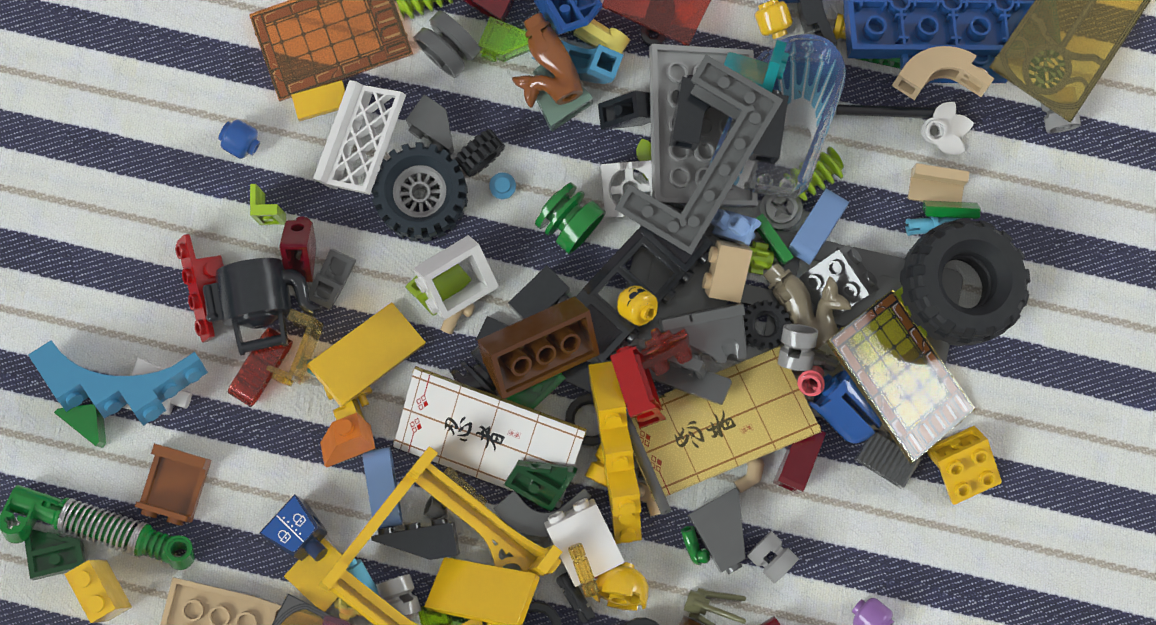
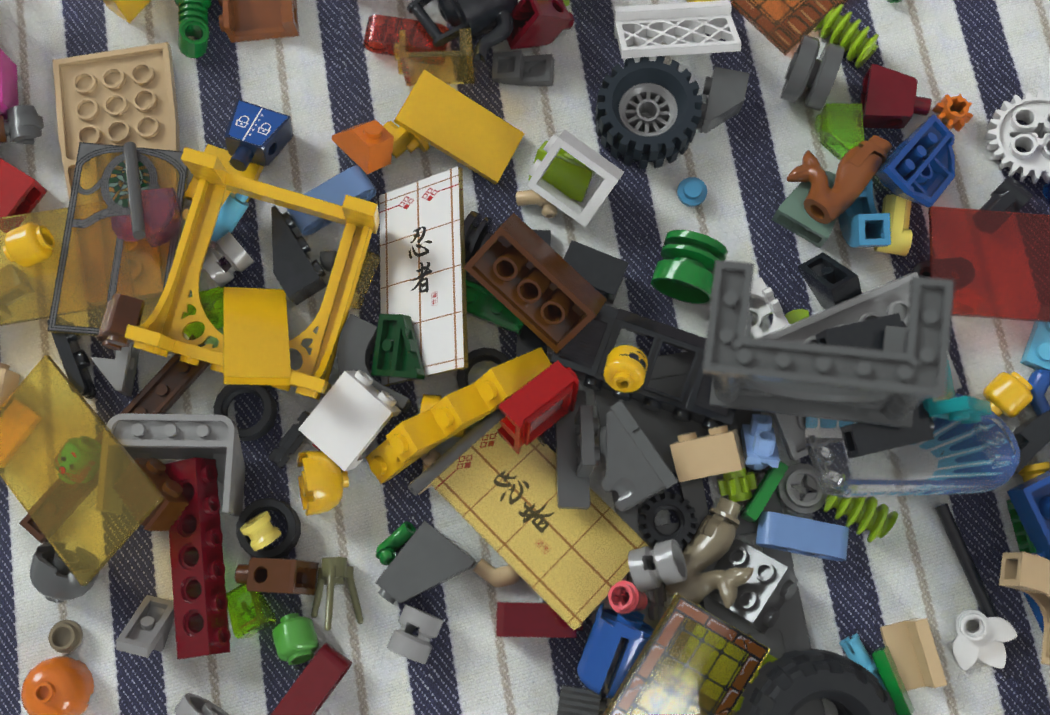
camera: 65 degrees right, 5 degrees down
black tyre [455,129,505,177] -> none
clear yellow axle [568,543,599,597] -> none
clear red hips [641,328,692,376] -> none

